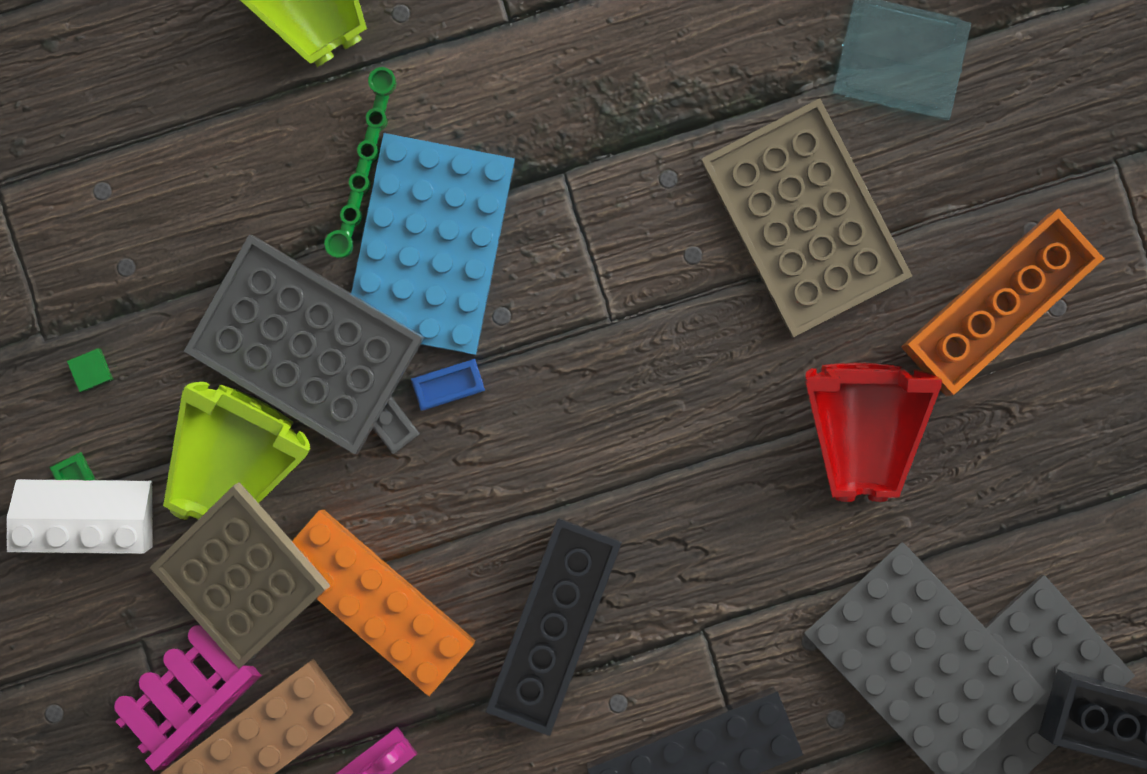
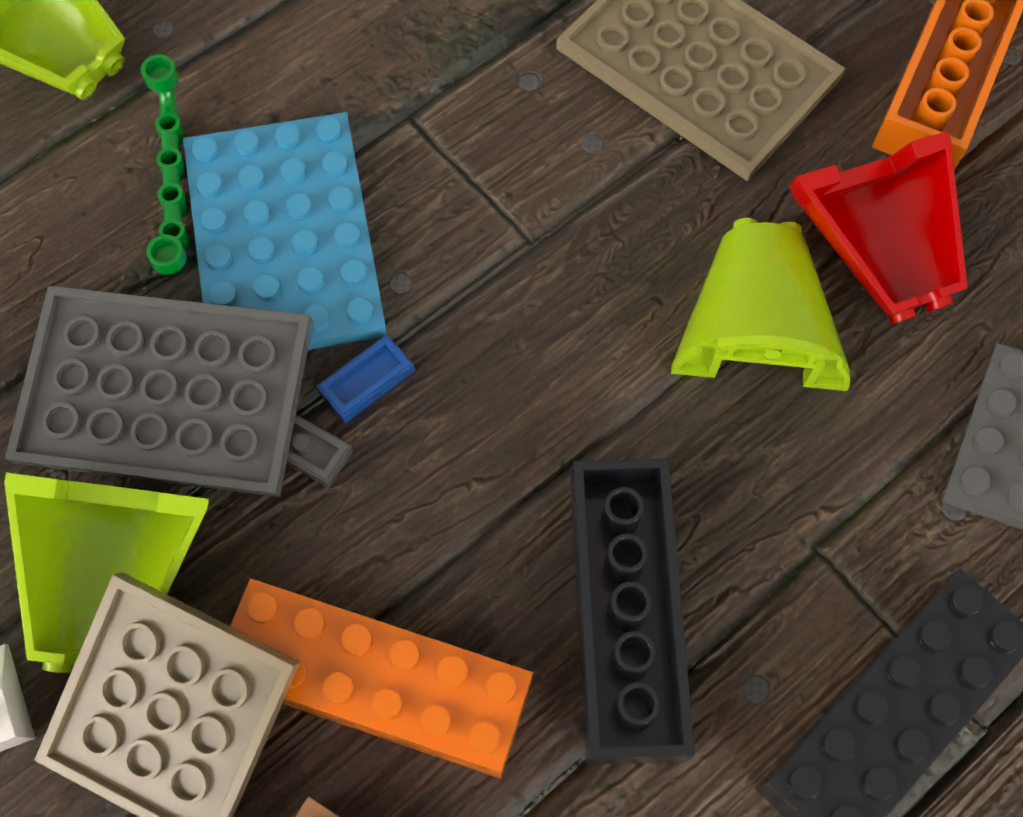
camera: 20 degrees left, 20 degrees down
none -> lime cone [671,218,850,391]

